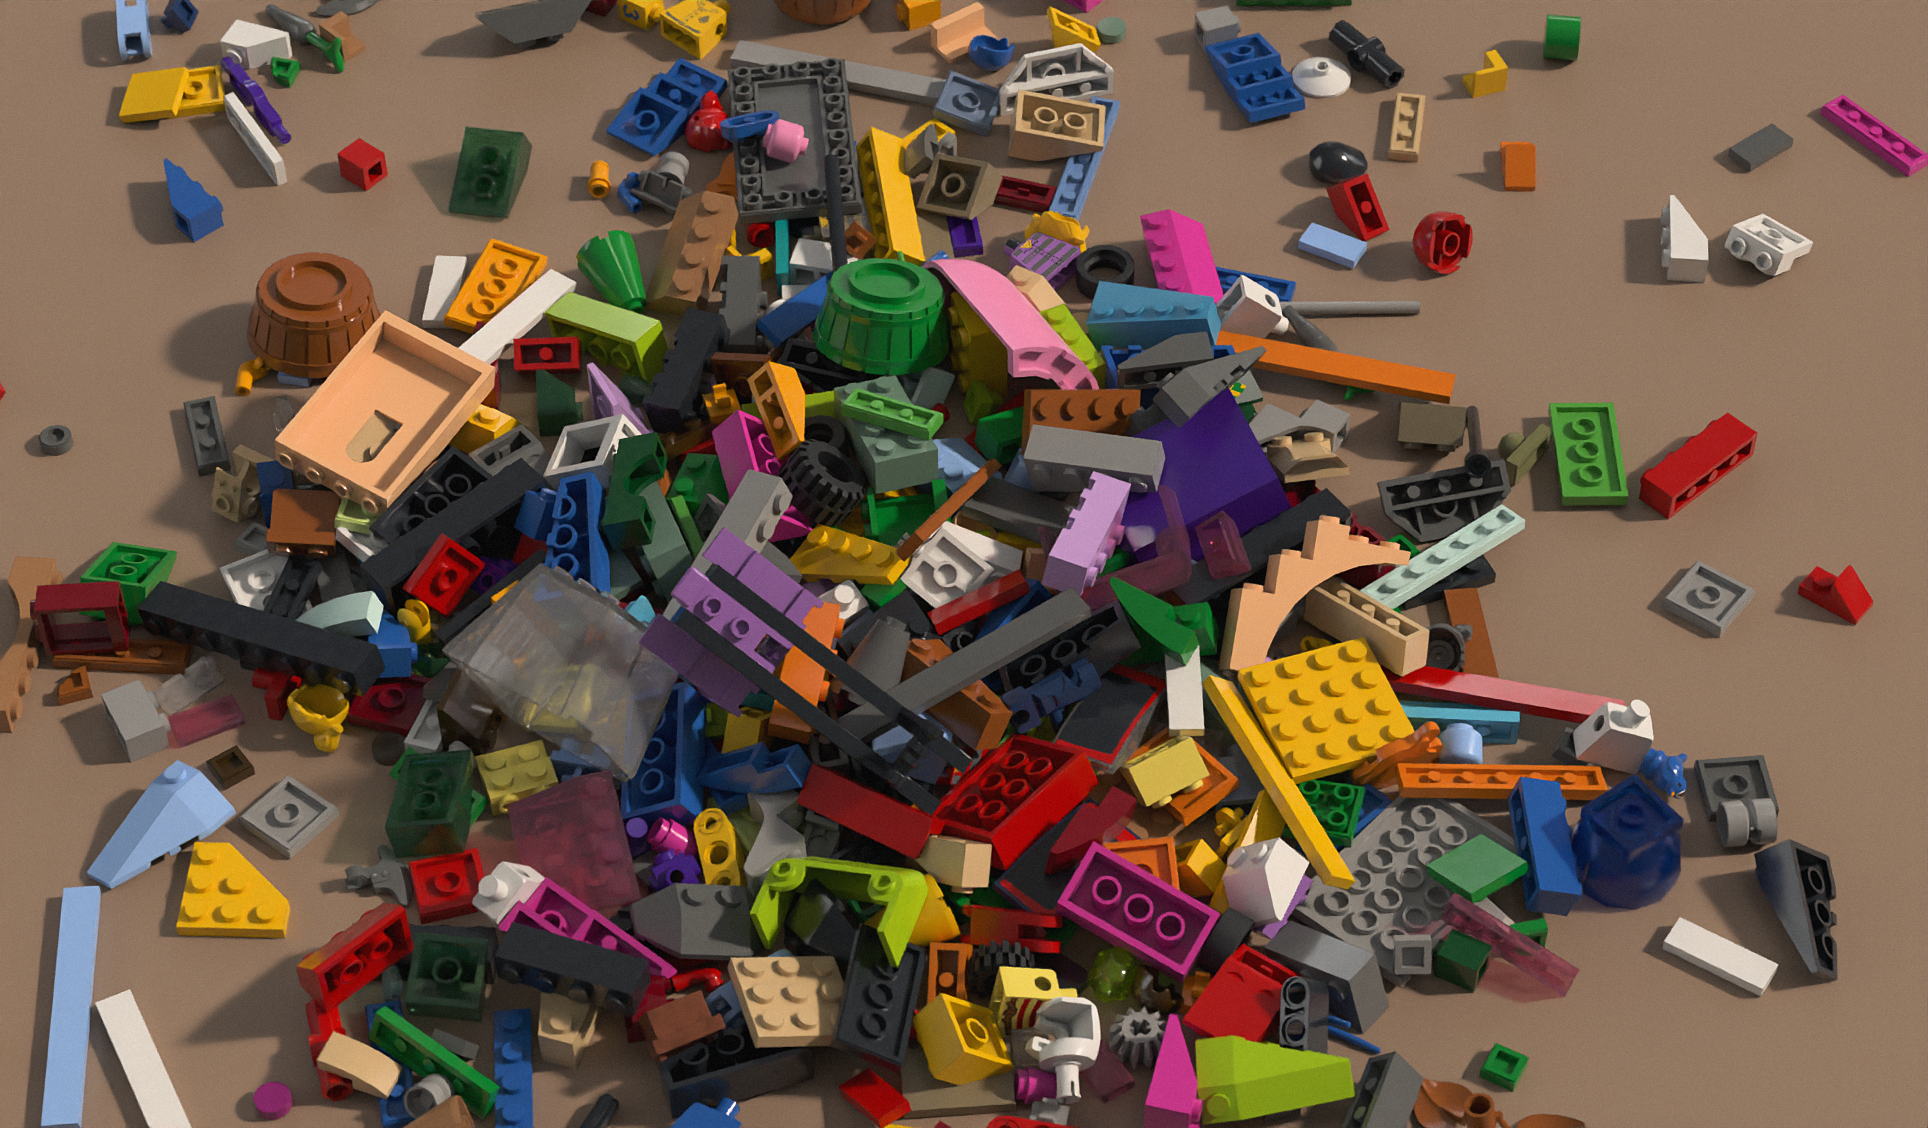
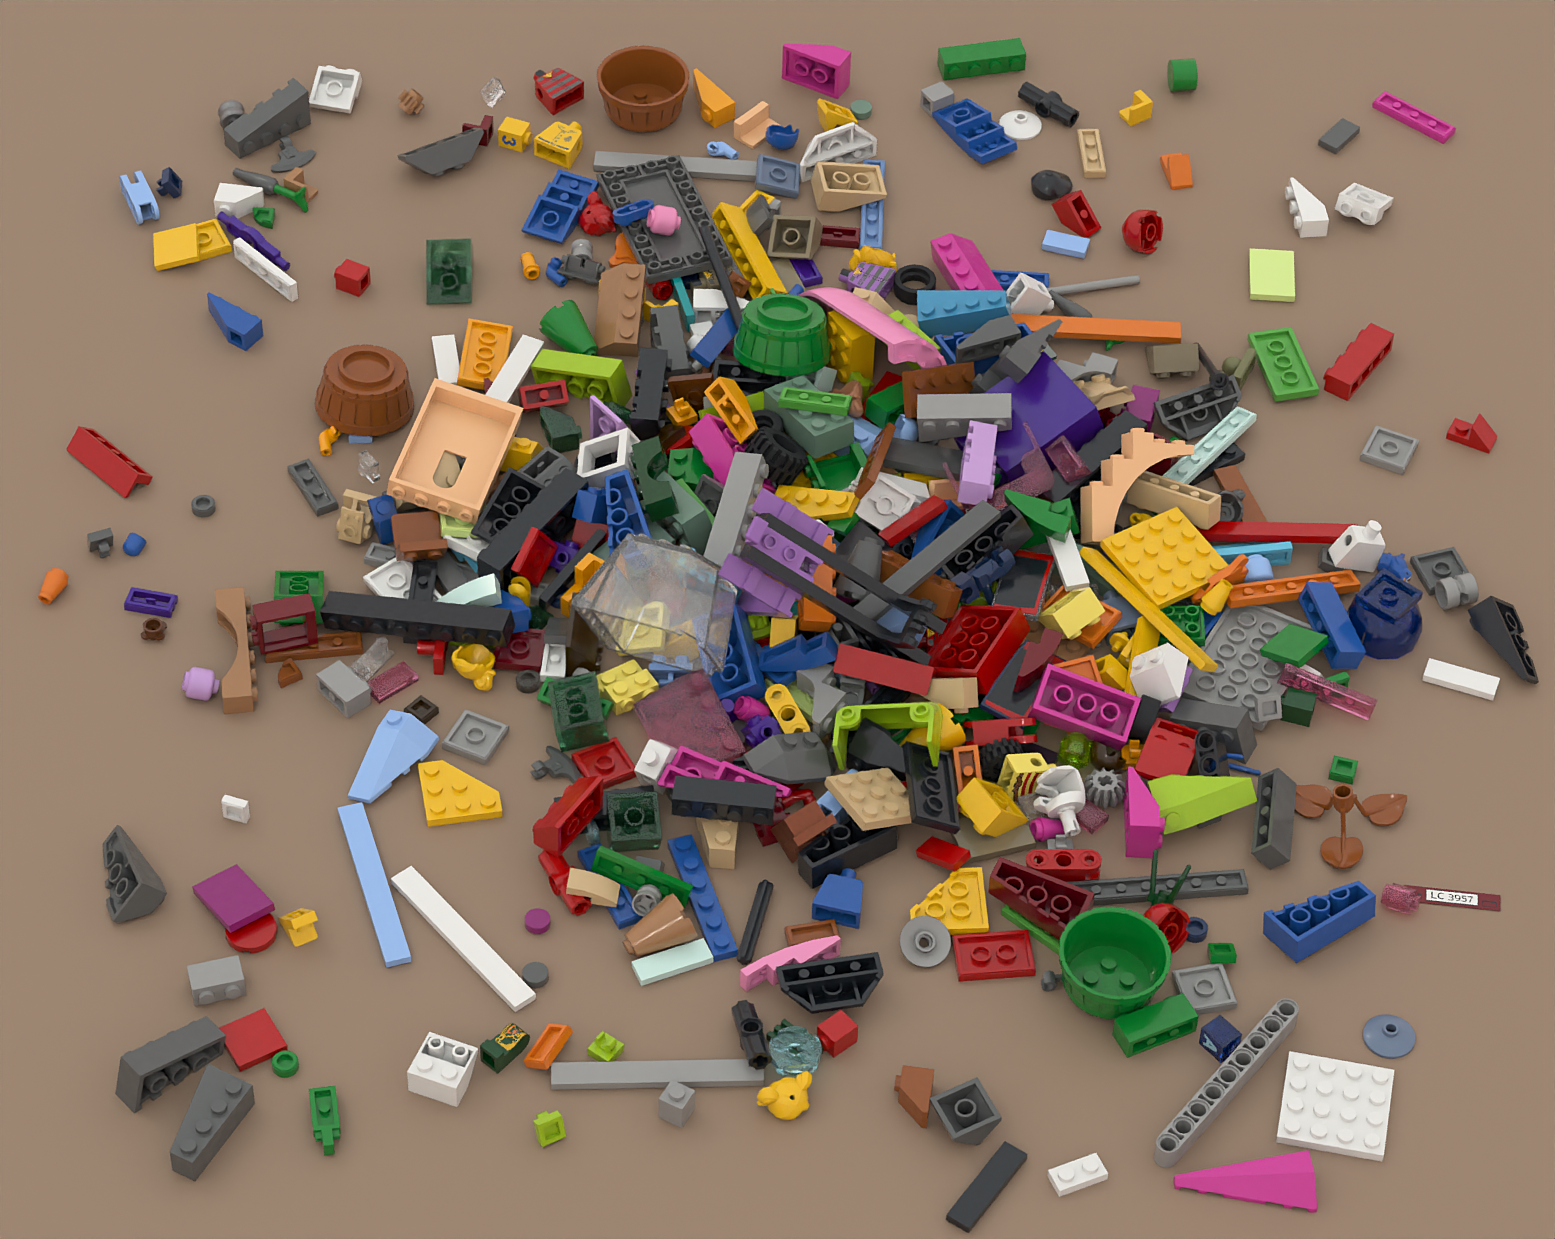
camera: 15 degrees left, 0 degrees up
none -> light blue arm [707,141,739,160]
none -> nougat hair [830,380,863,418]
none -> magenta brick [1120,385,1160,433]
none -> yellow cone [1200,579,1233,615]
none -> yellowish green tile [1249,248,1295,302]

